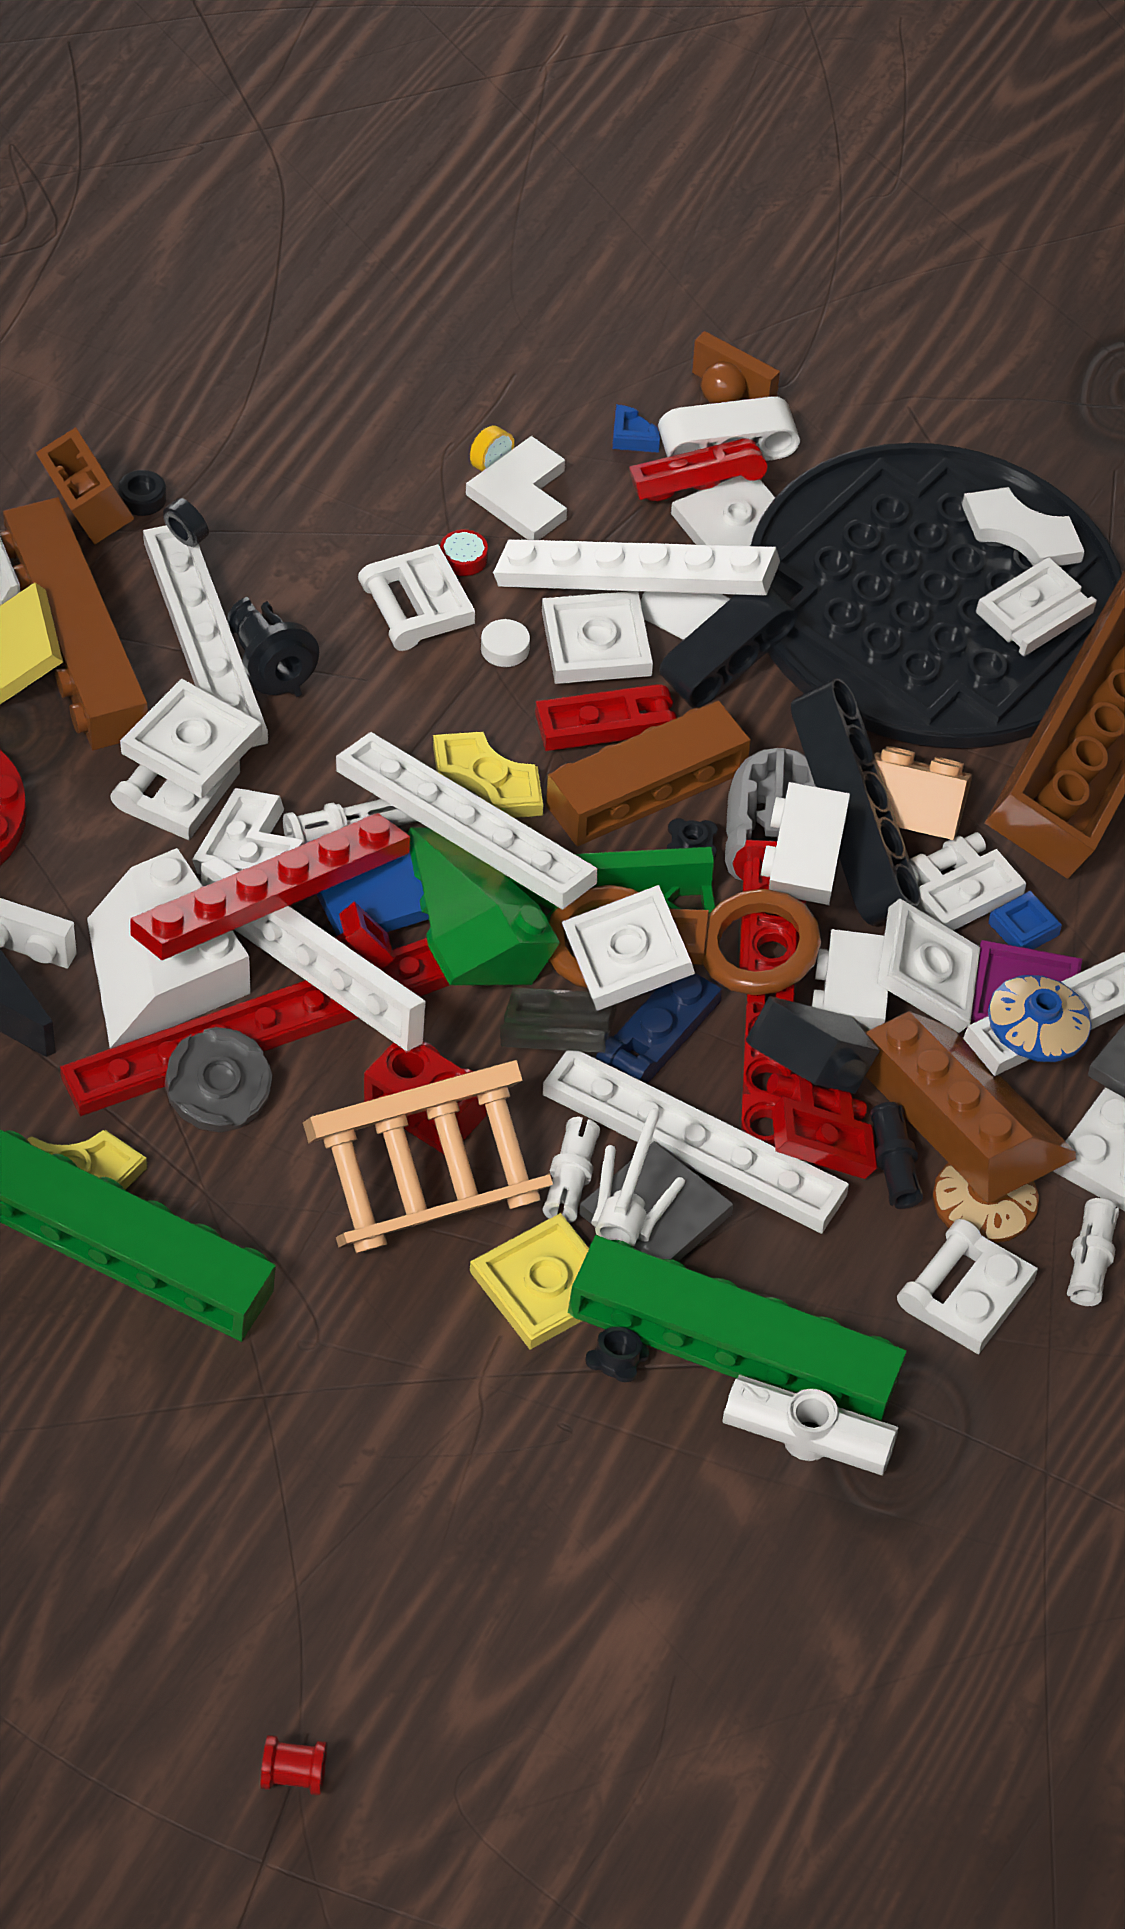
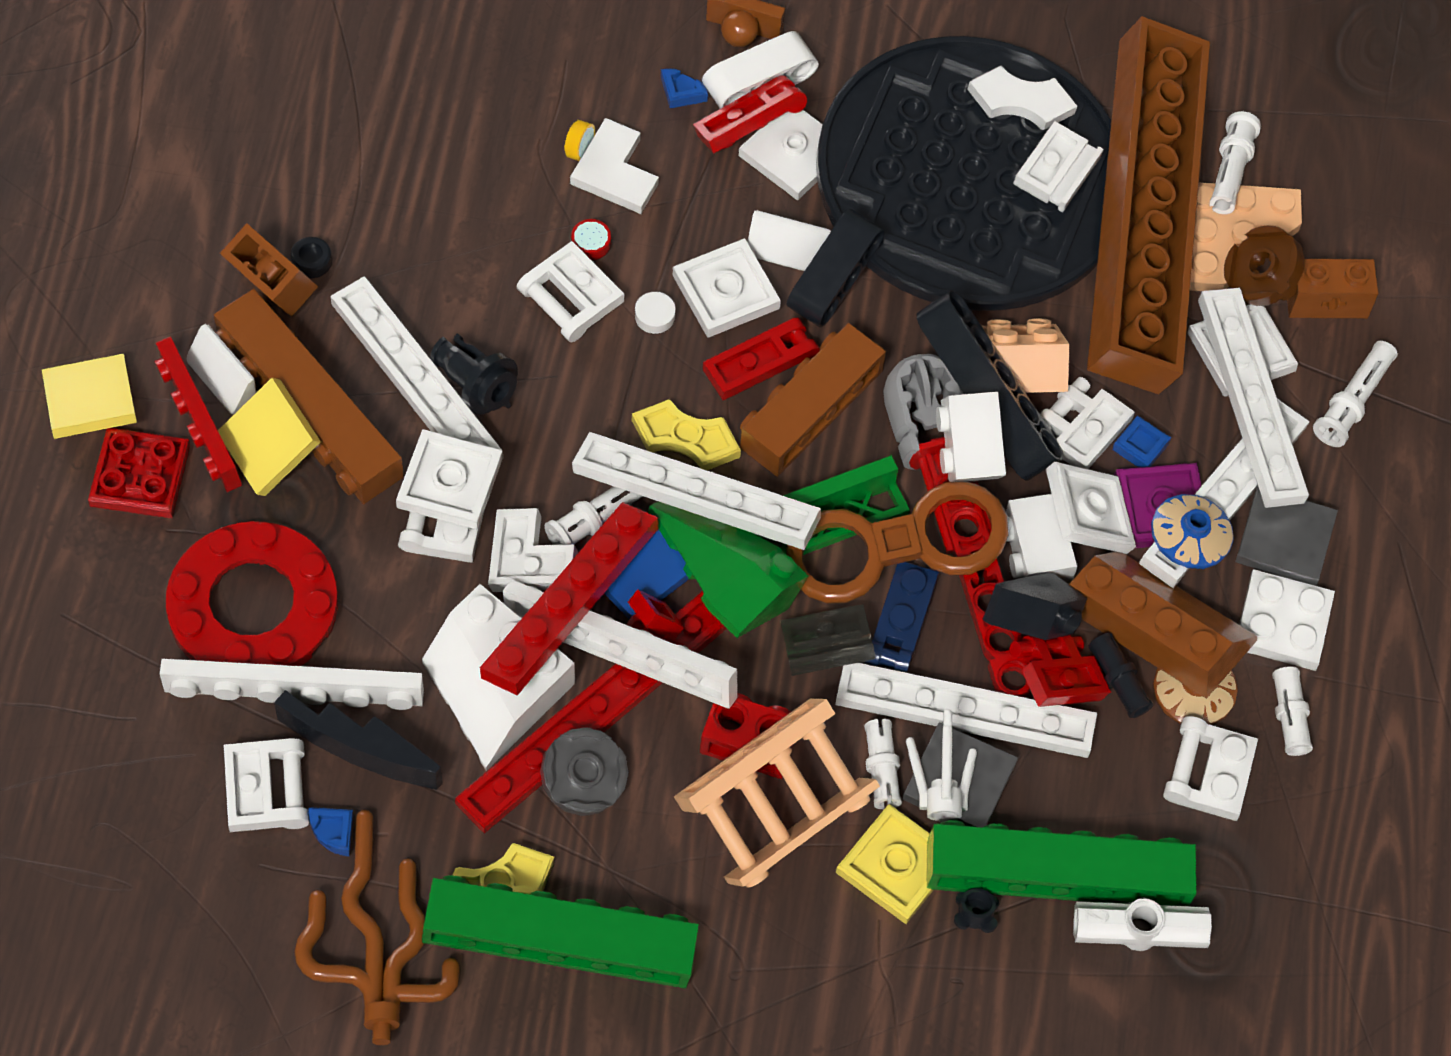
camera: 20 degrees left, 10 degrees up
black tile [163,498,209,547] -> none
white plate [493,539,780,595] -> none
white plate [562,885,695,1011] -> none
black plate [667,818,718,859] -> none

